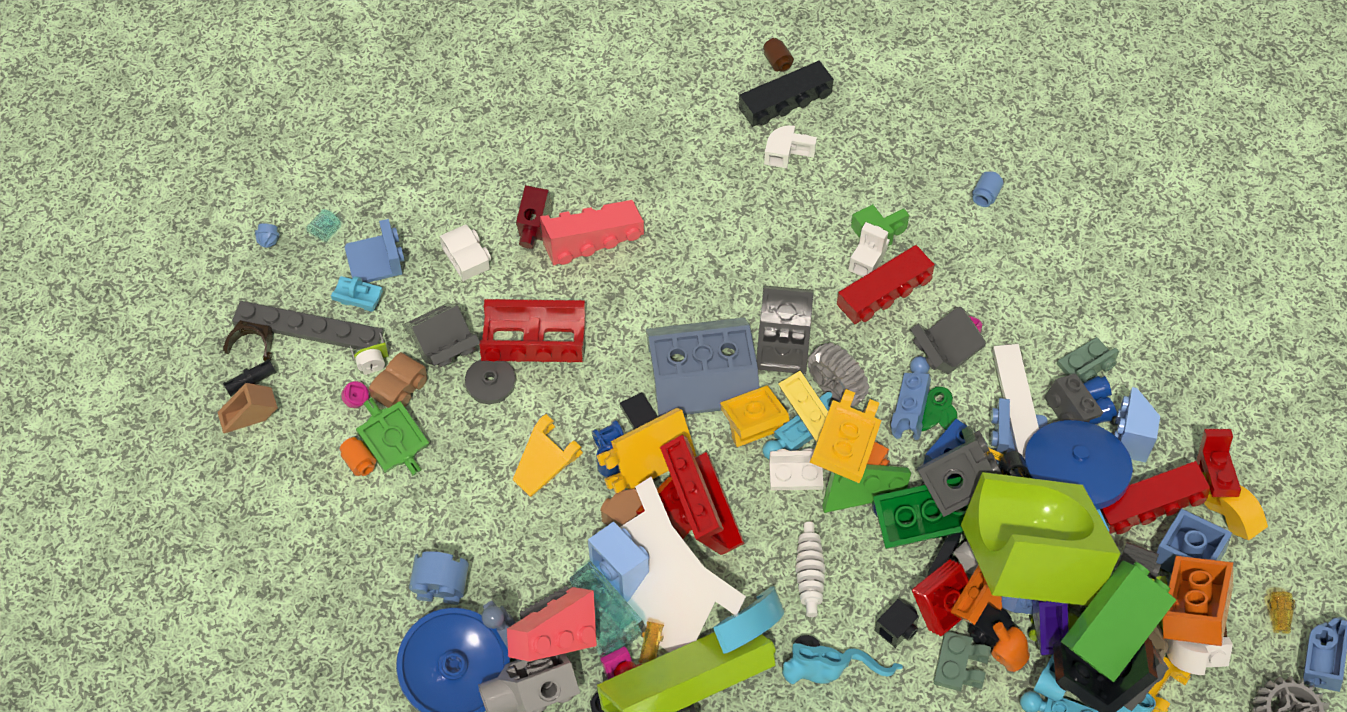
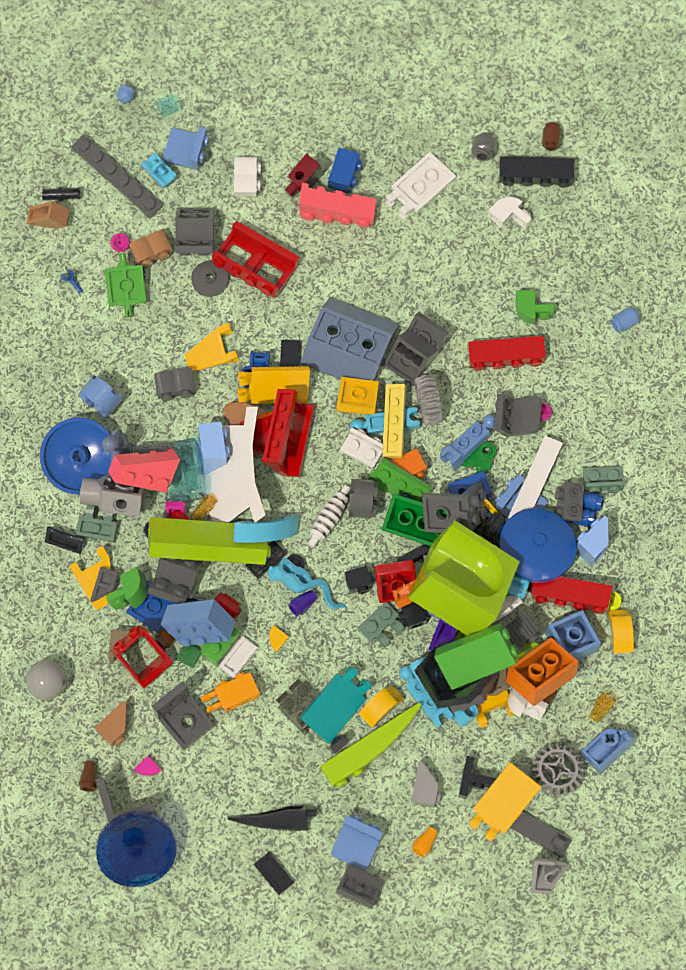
camera: 30 degrees right, 15 degrees up
dark brown helmet [223,320,273,361] -> none
orange brick [340,437,376,476] -> none
white piece [350,333,389,375] -> none
yellow tile [810,389,882,483] -> none
white brick [848,222,890,277] -> none
orange piece [991,622,1030,672] -> none
red bracket [1196,429,1241,497] -> none
none -> blue hand [61,270,83,294]
none -> dark grey brick [154,368,196,401]
none -> black tile [245,541,287,580]
none -> dark purple cone [288,590,318,616]
none -> blue brick [328,147,362,193]
none -> dark grey brick [349,479,378,518]
none -> white tile [385,152,456,220]
none -> flat silver head [471,133,496,161]

